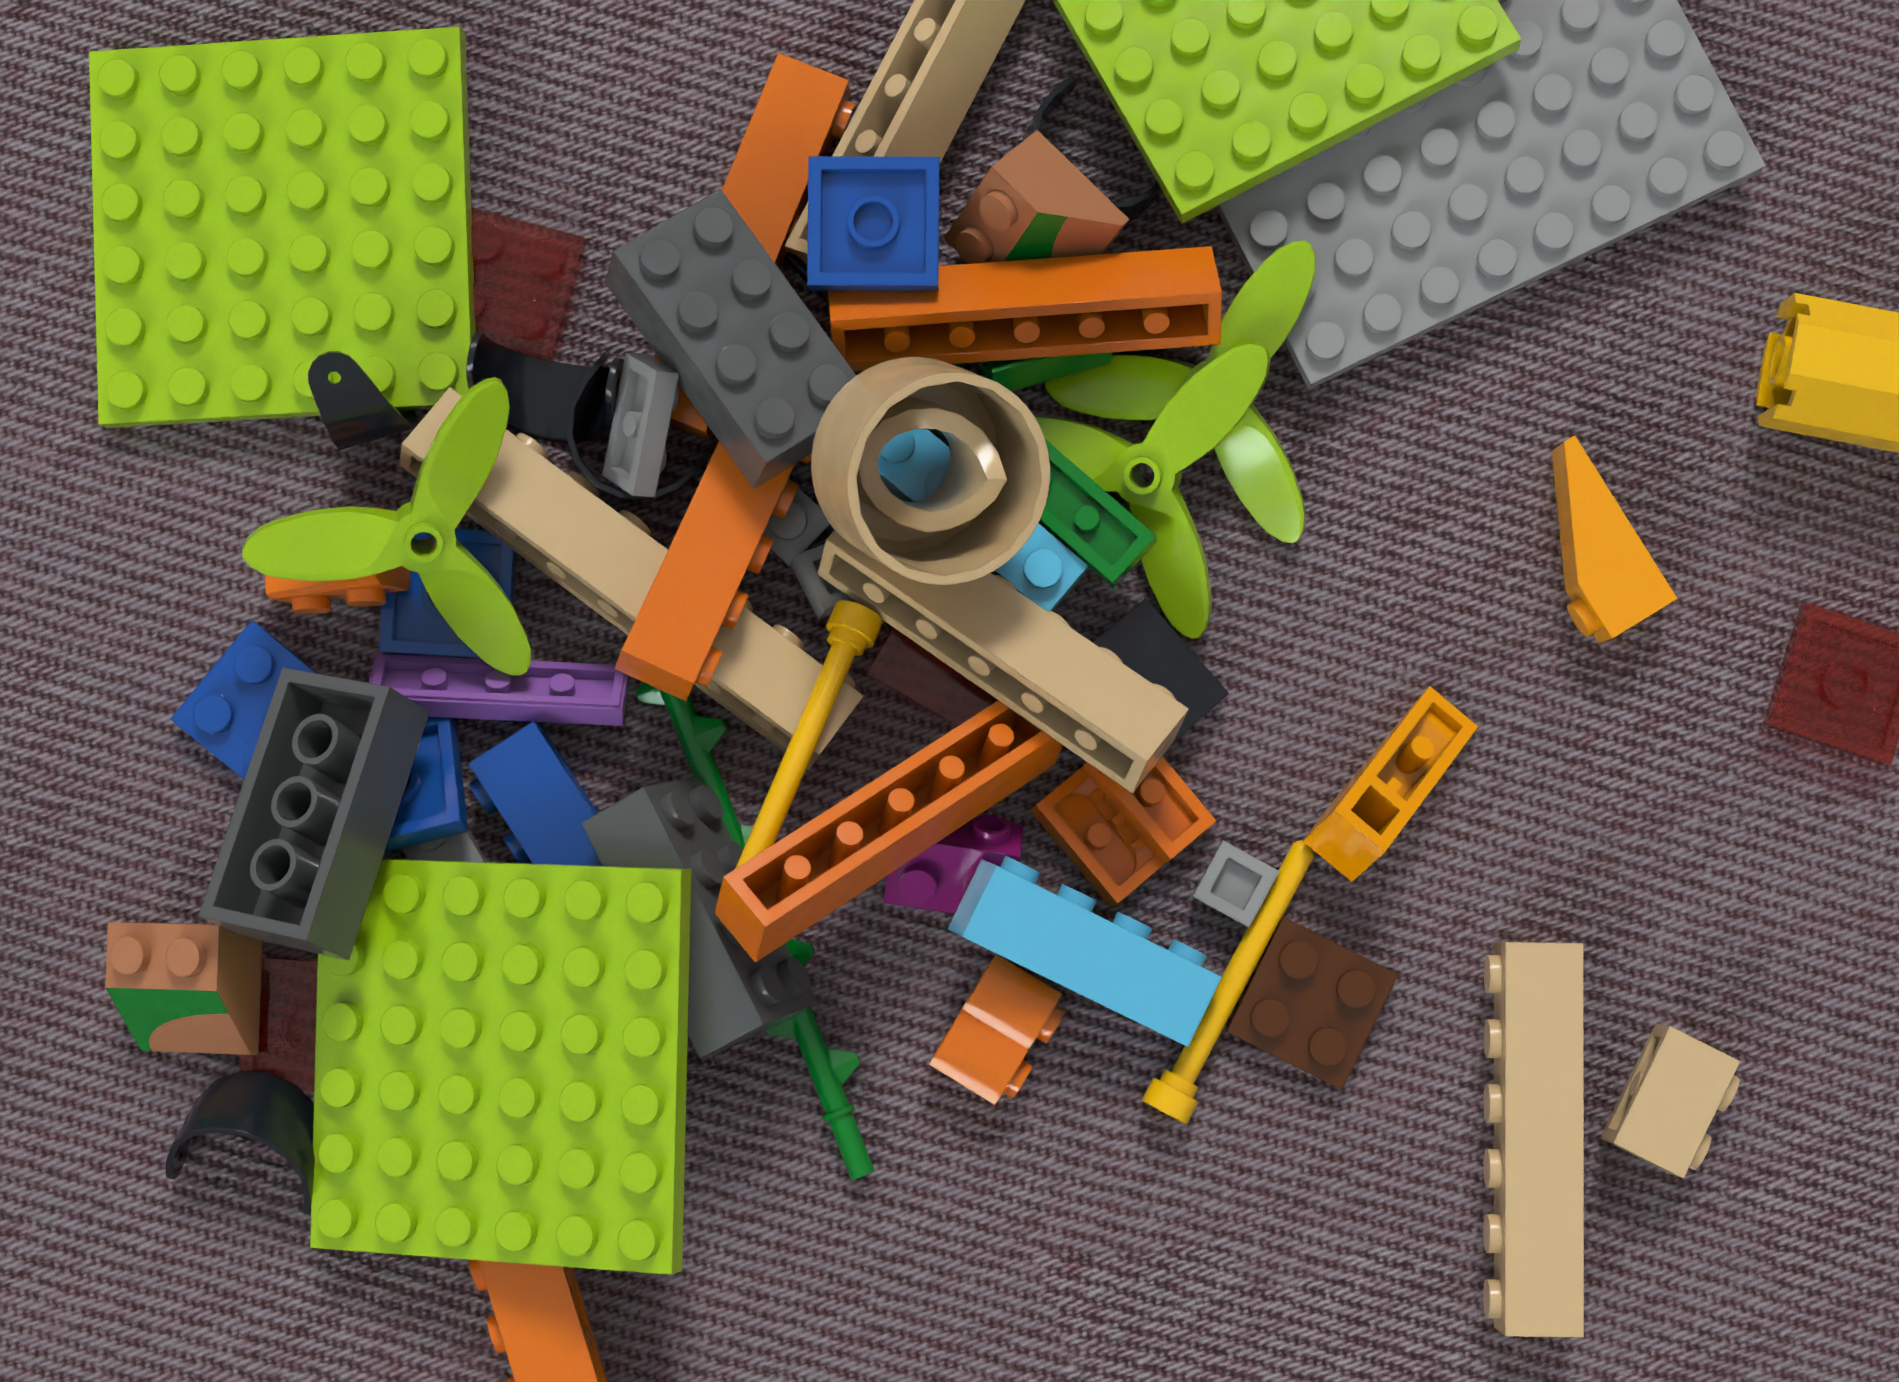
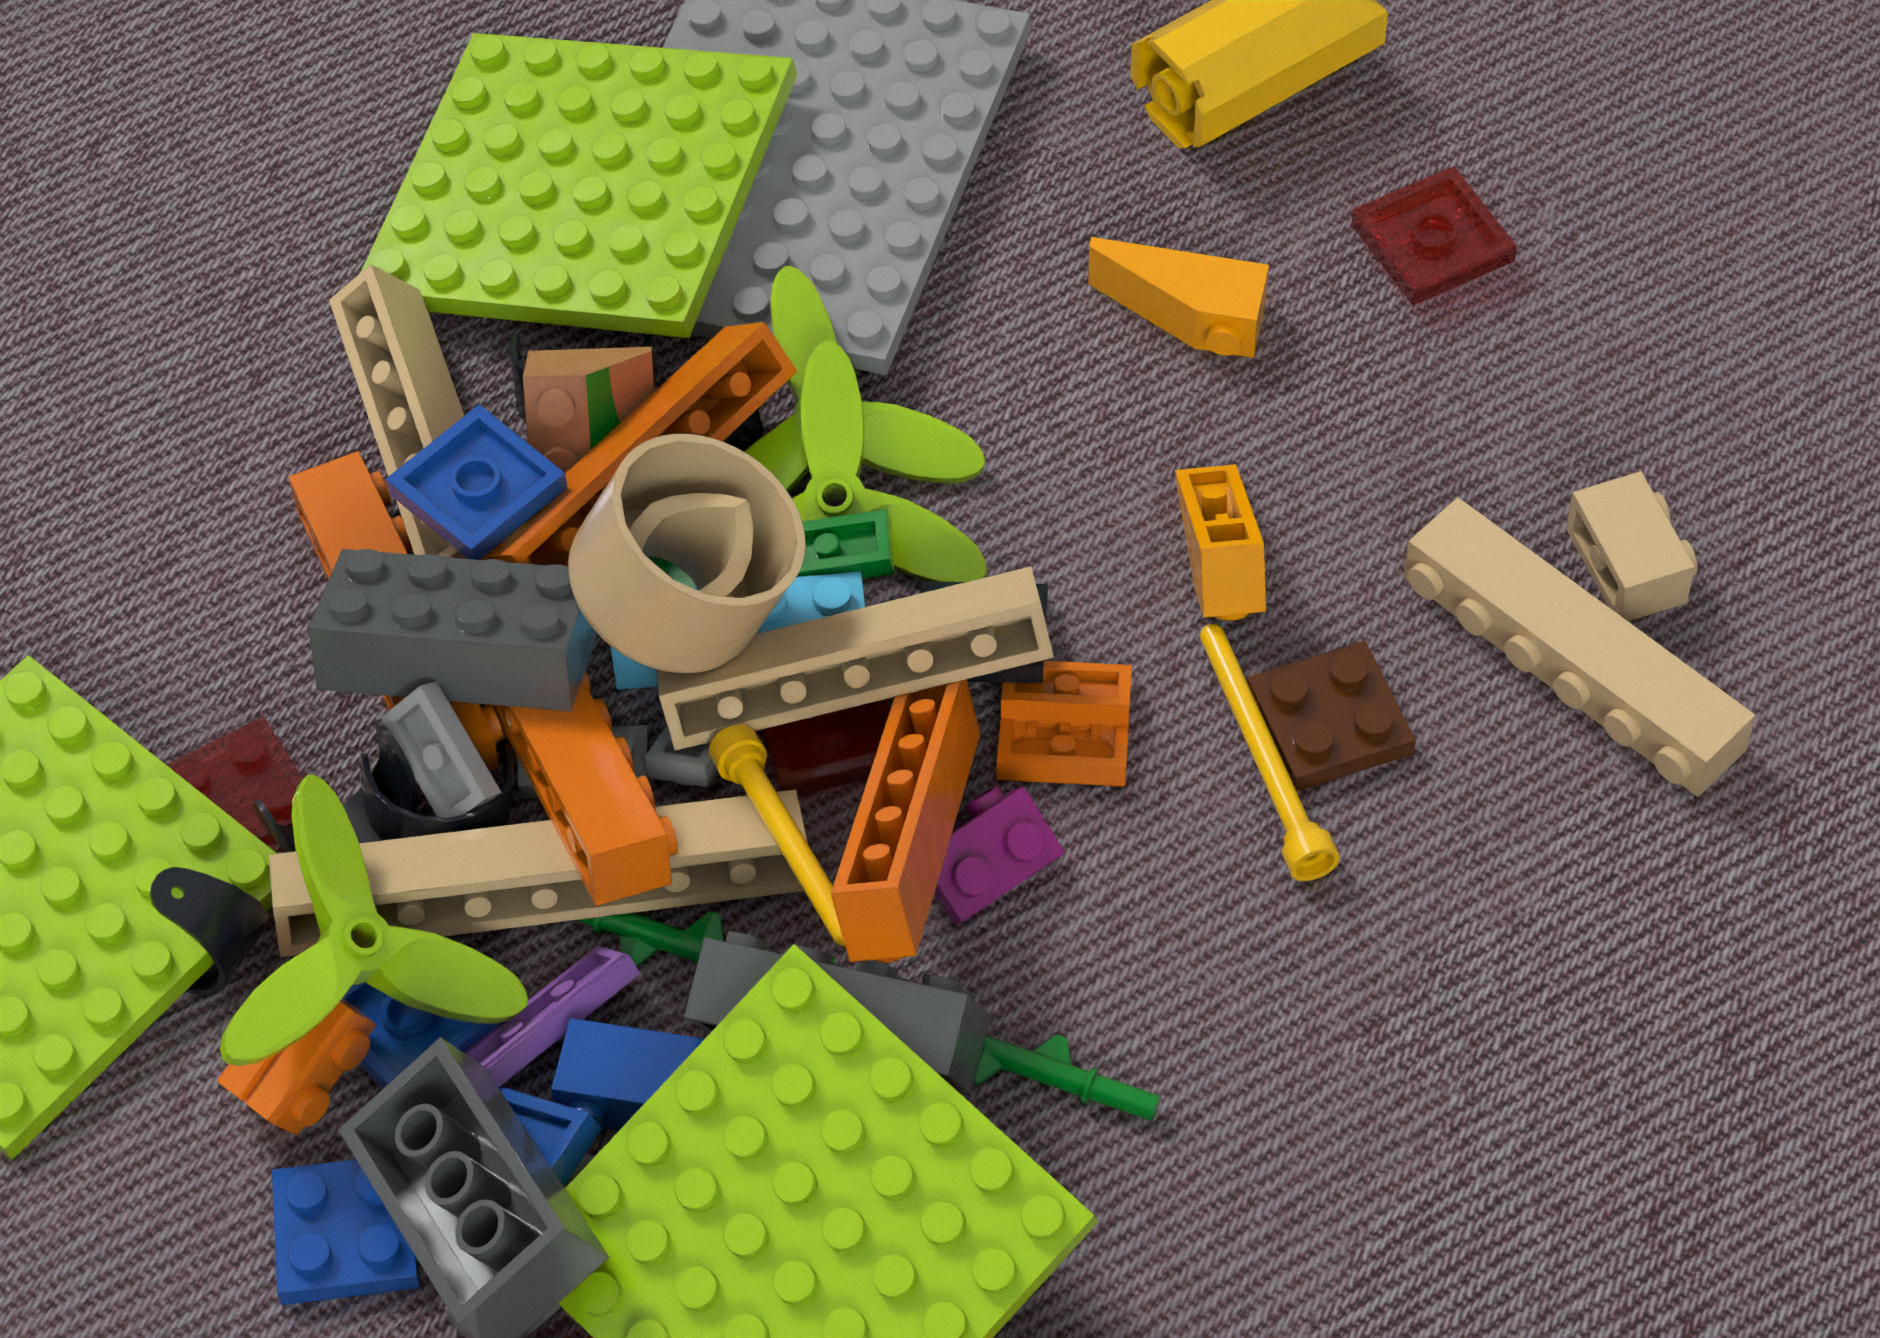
camera: 45 degrees left, 30 degrees down
orange brick [929,953,1066,1105] -> none
medium azure brick [948,856,1222,1047] -> none
light grey plate [1191,840,1279,928] -> none

